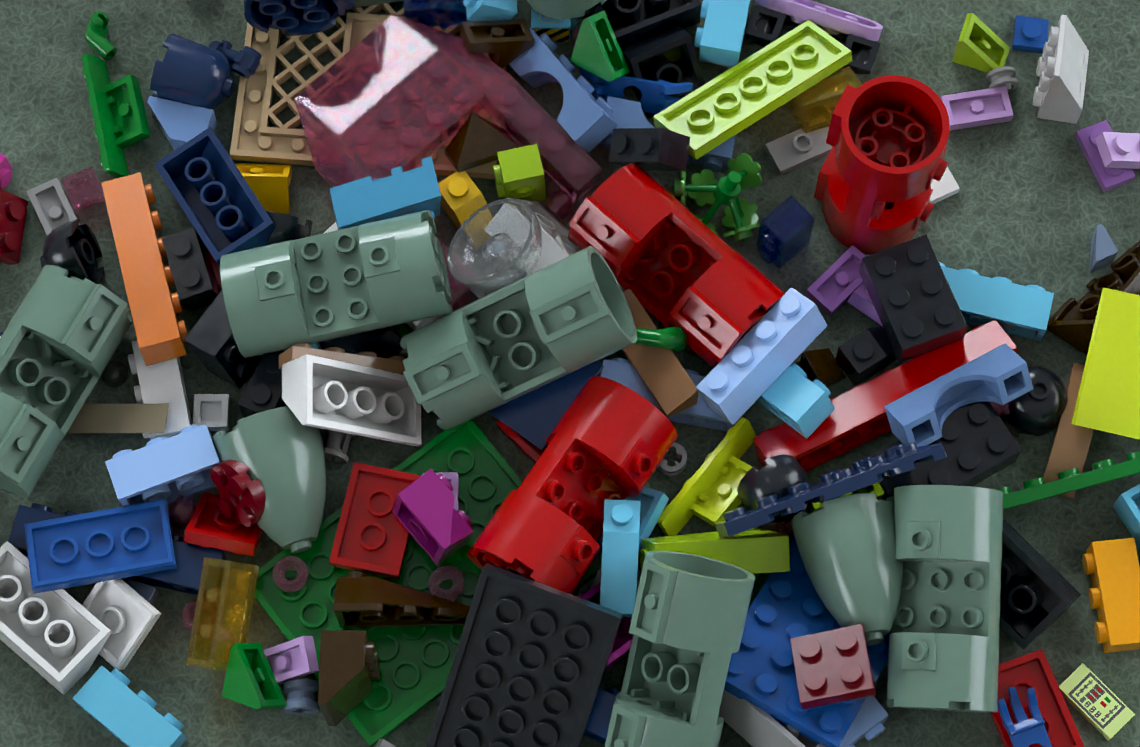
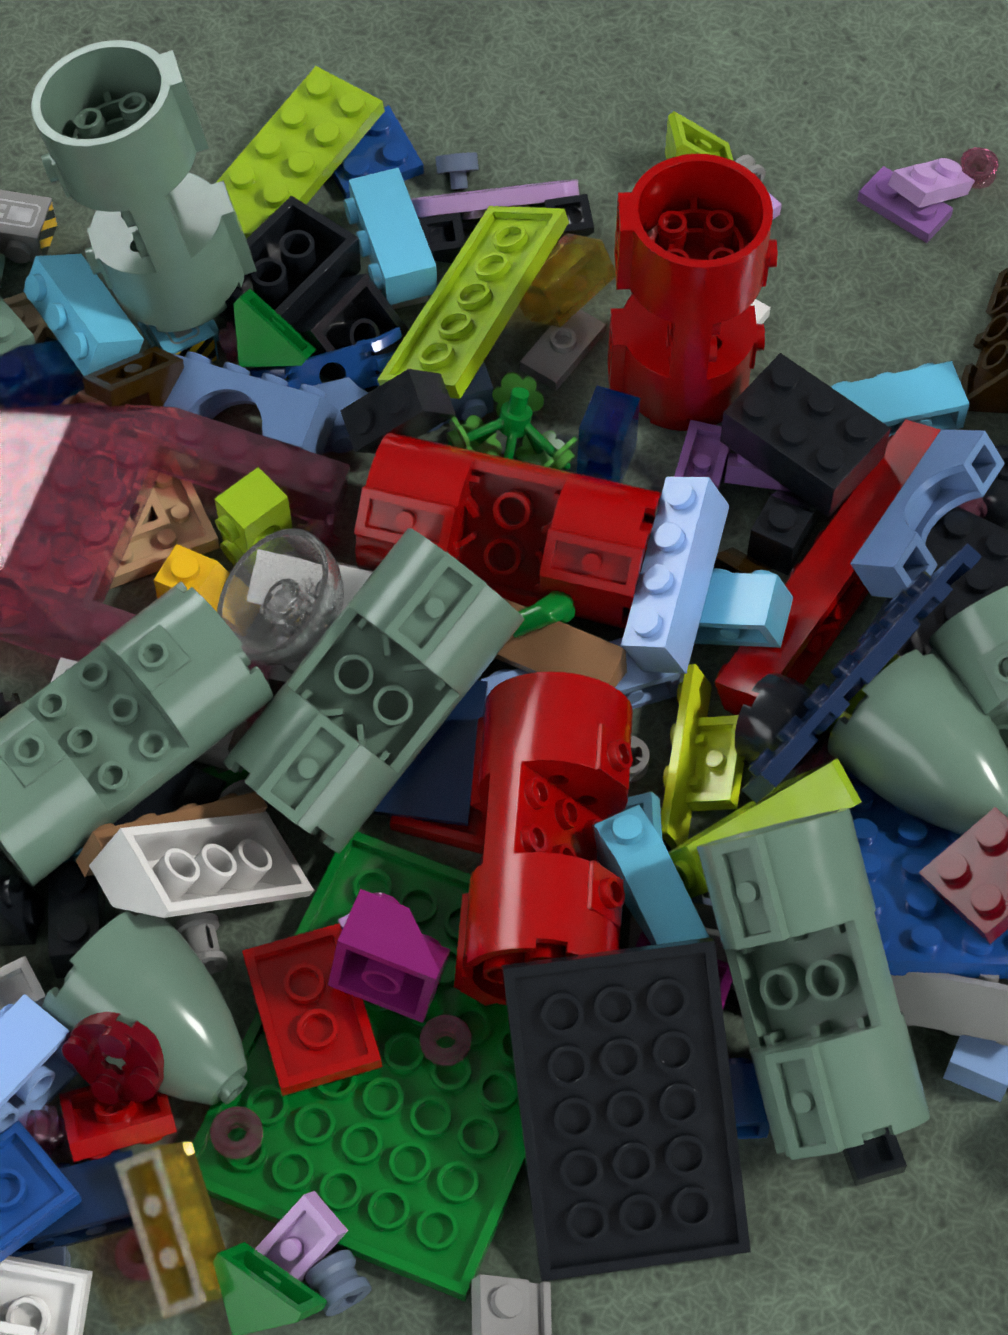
camera: 30 degrees left, 10 degrees down
dark brown slope [318,630,380,726] -> none
dark azure wedge [330,156,441,230] -> none
dark brown wedge [334,572,470,628] -> none
dark brown slope [445,112,519,172] -> none
blue plate [1012,15,1049,54] -> none
white slope [1033,15,1089,124] -> none
sand blue slope [1089,224,1118,273] -> none

